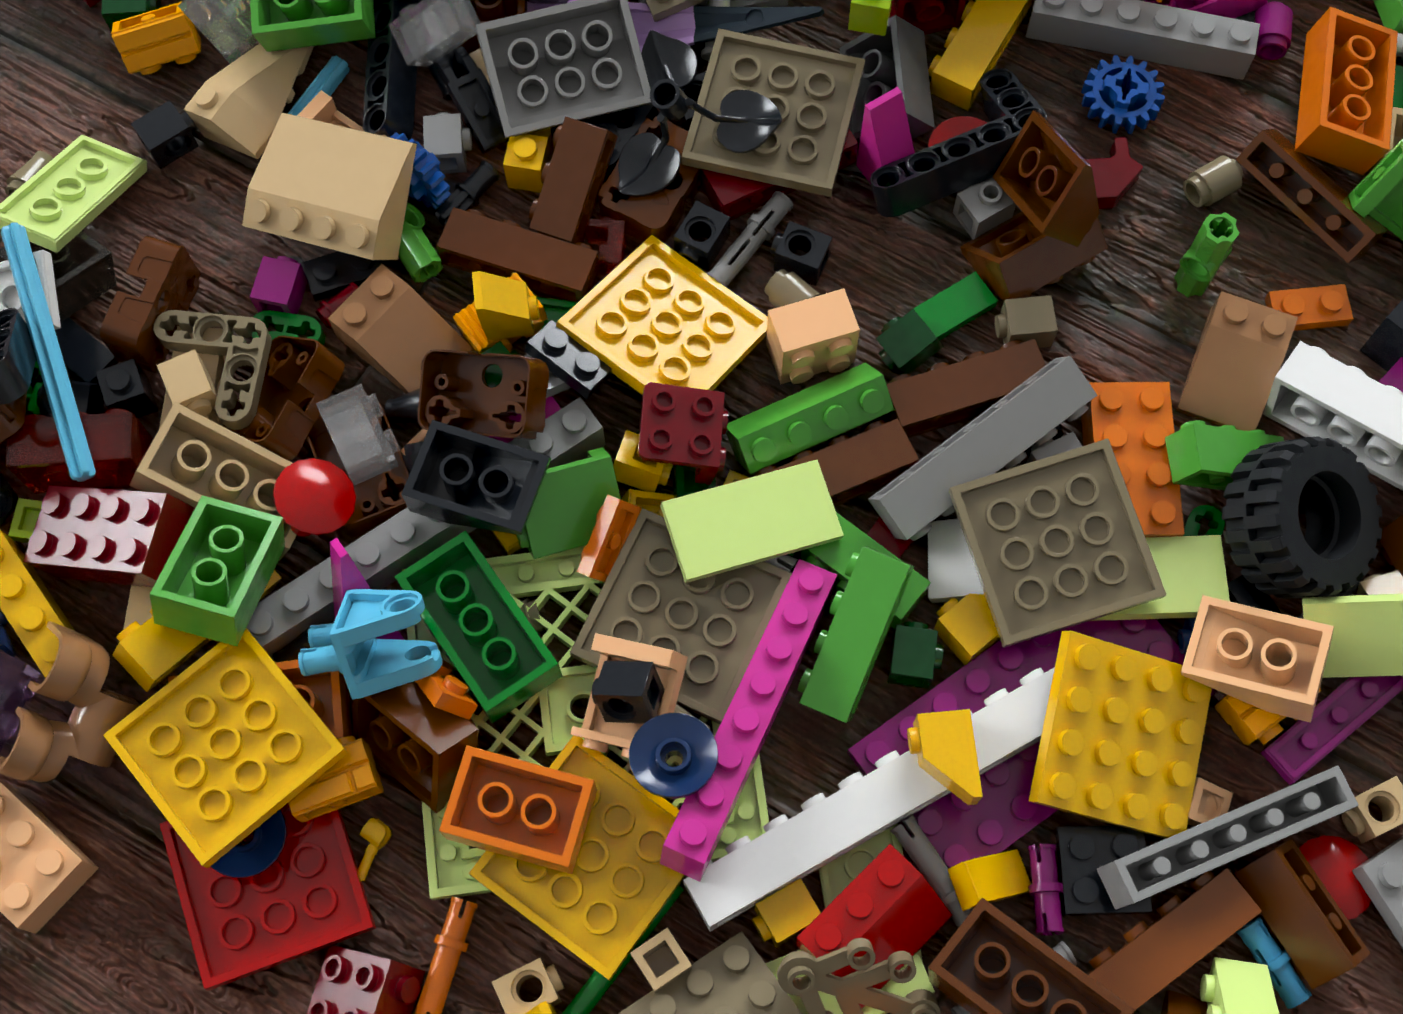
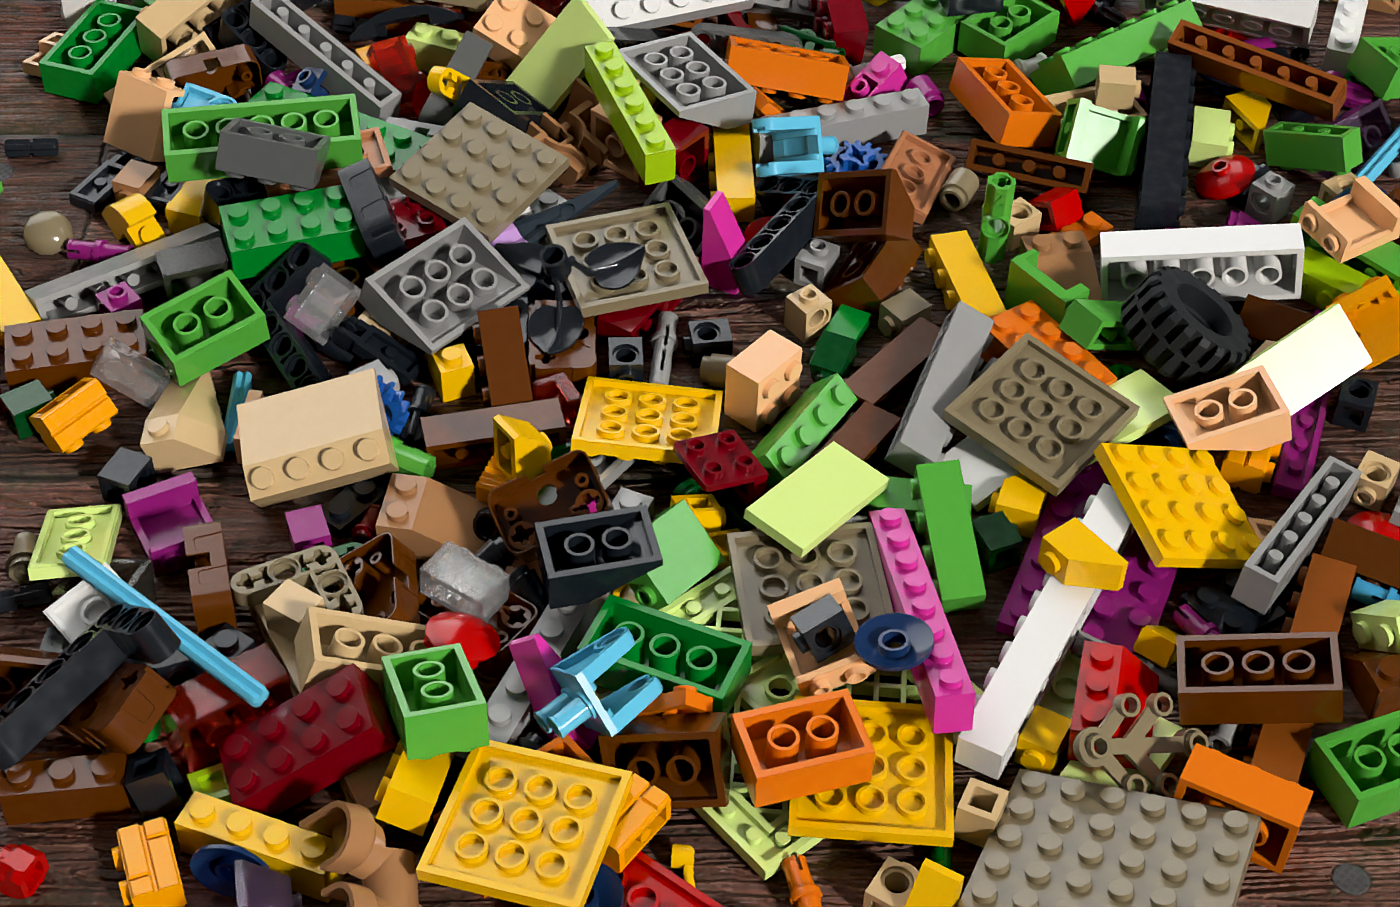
camera: 35 degrees left, 25 degrees down
plate [524,320,612,399] -> none
orange plate [577,494,641,582] -> none
none -> magenta panel [122,471,213,577]
none -> medium azure piece [752,116,839,178]
none -> tan brick [784,283,832,343]
none -> nougat tile [881,130,956,225]
none -> yellow brick [924,230,1006,318]
none -> bright green panel [1003,248,1090,324]
none -> tan brick [1006,197,1042,251]
none -> red brick [1029,187,1084,232]

